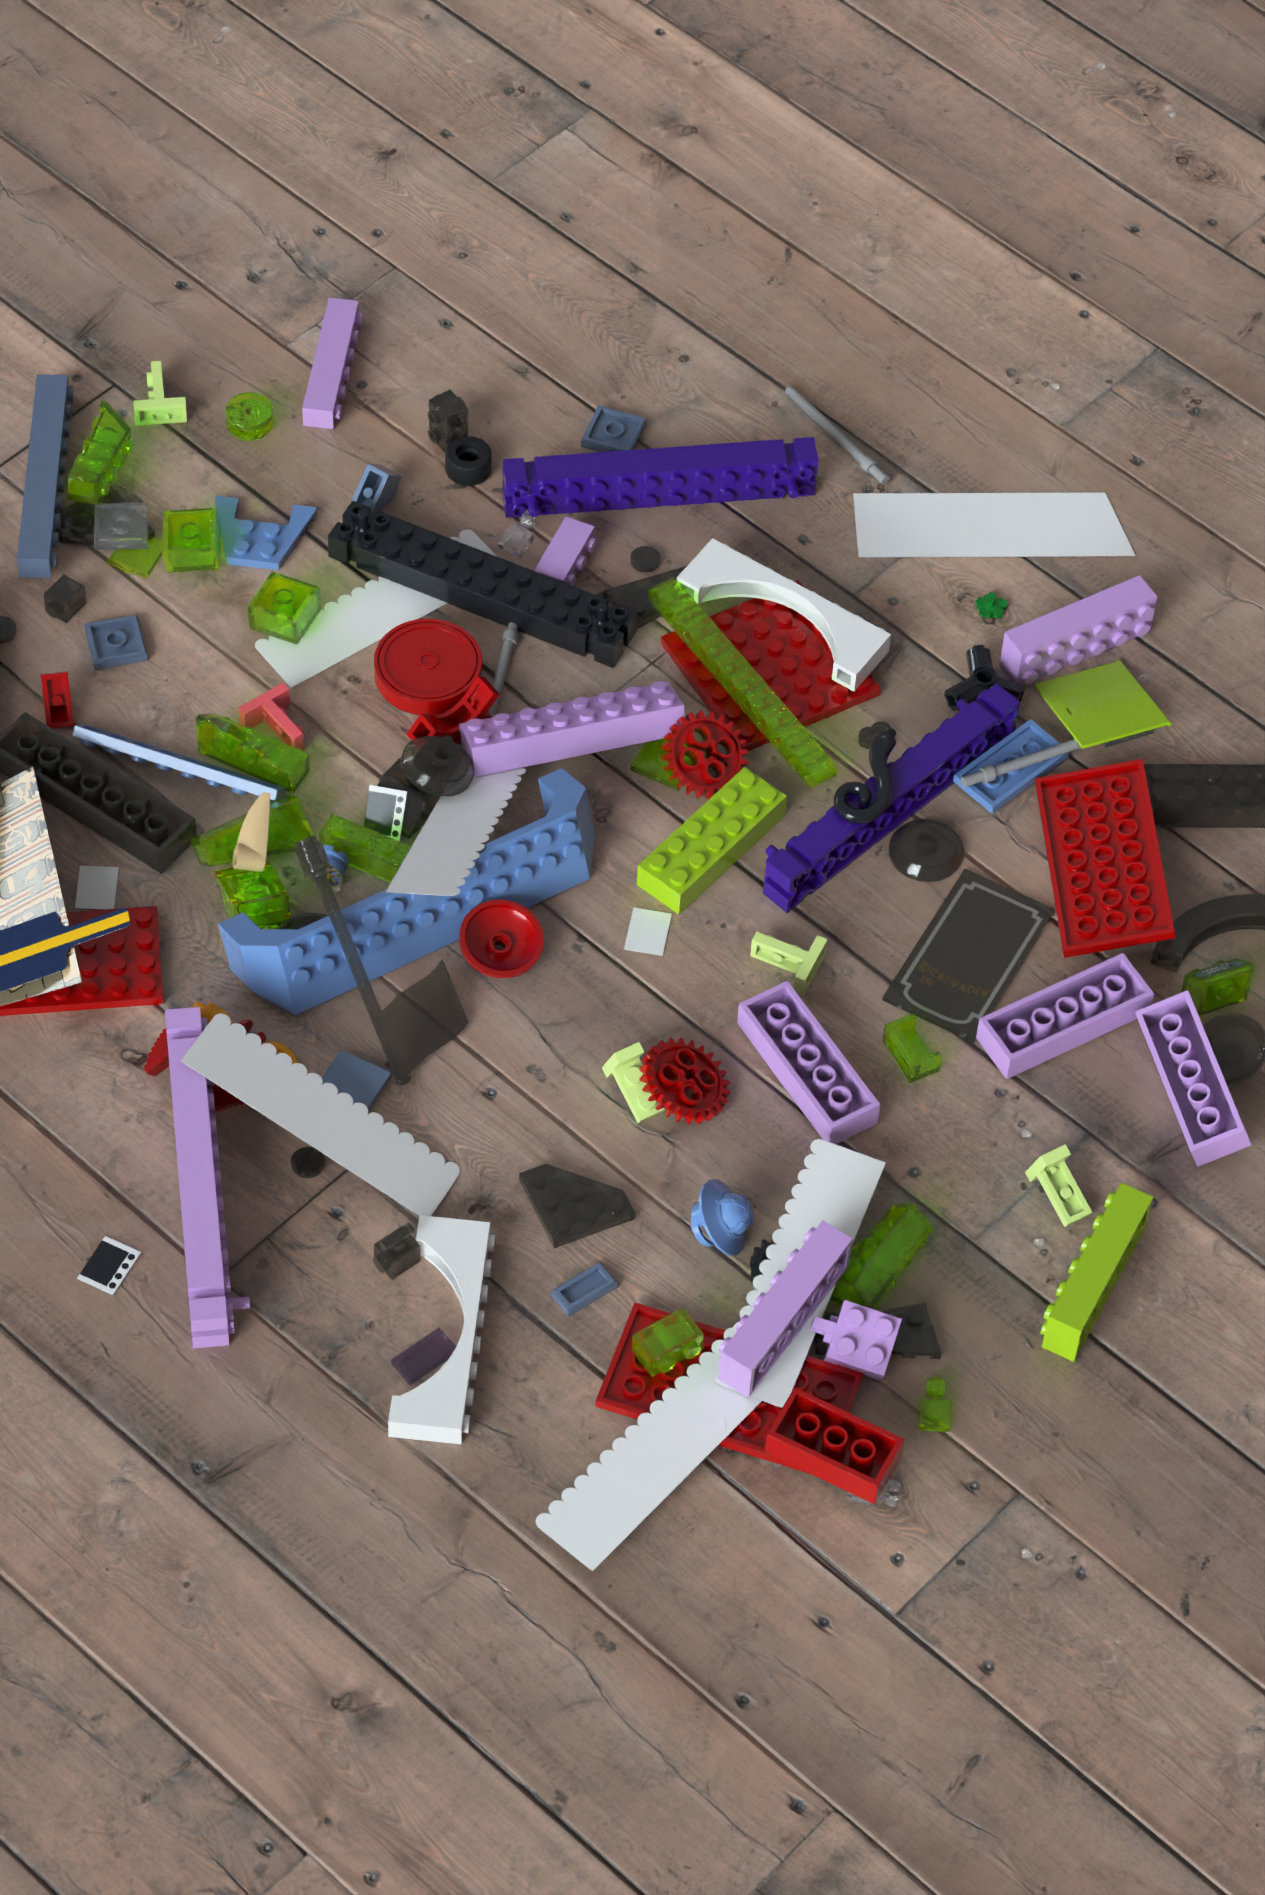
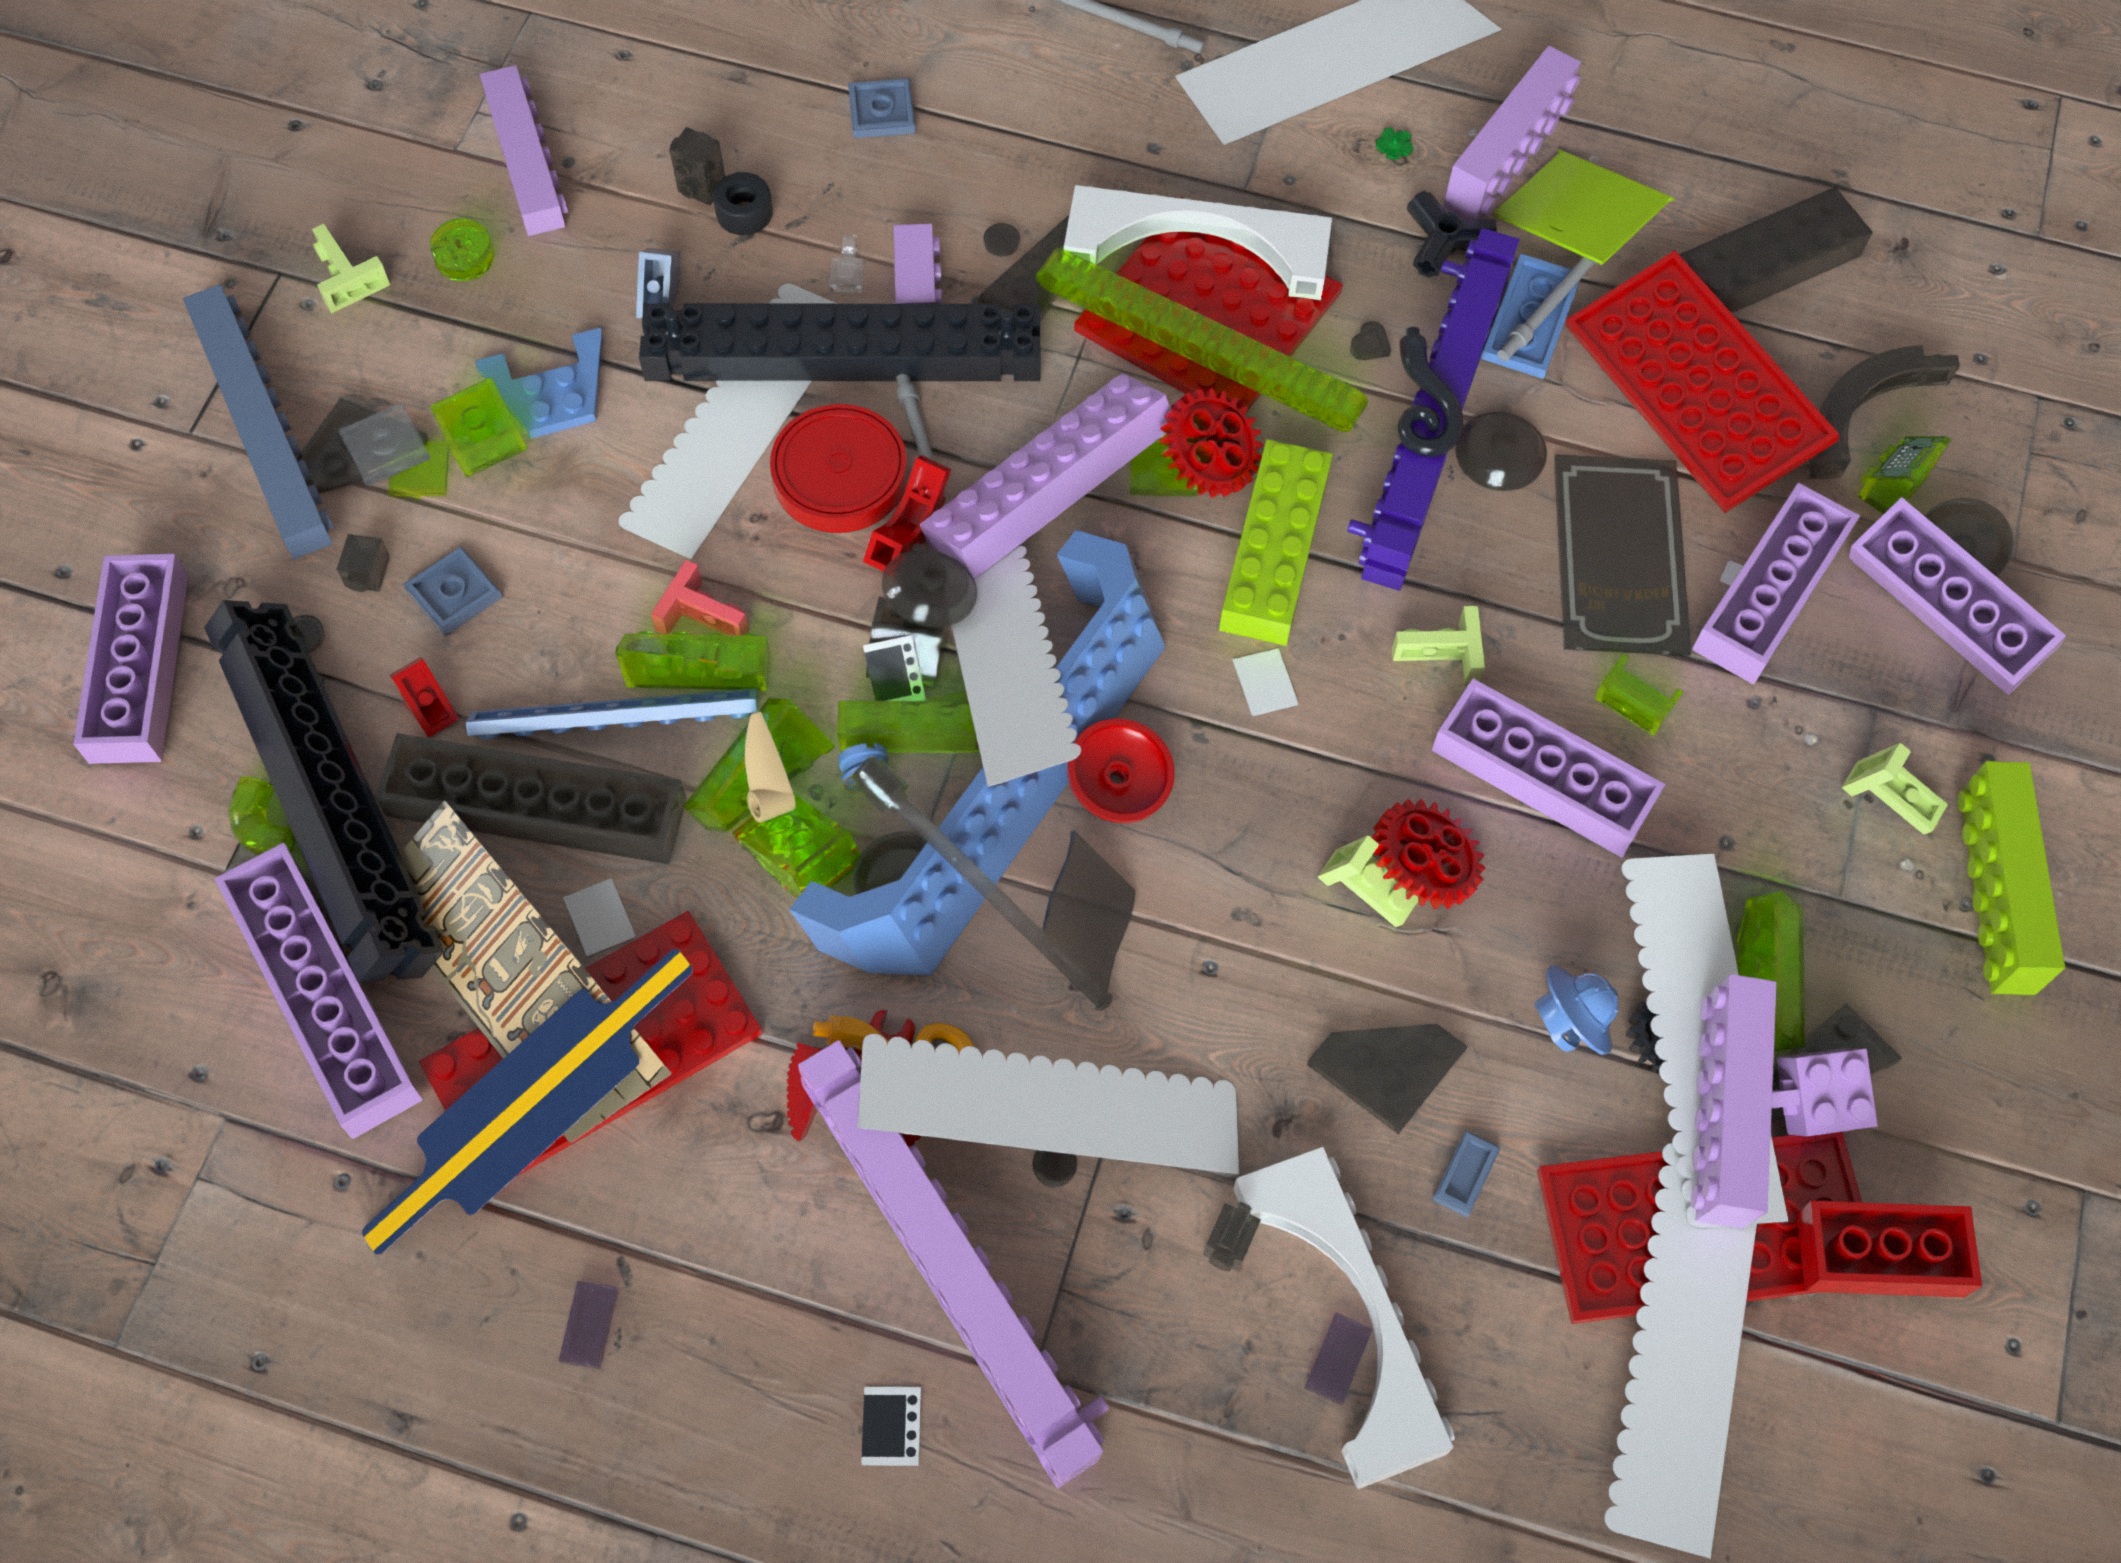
camera: 25 degrees left, 10 degrees up
clear neon green wedge [68,401,134,505] -> none
clear neon green brick [247,571,322,645] -> none
sand blue tile [322,1050,391,1113] -> none
dark purple brick [502,437,819,518] -> none
clear neon green brick [632,1307,703,1377] -> none
clear neon green plate [919,1375,951,1432] -> none

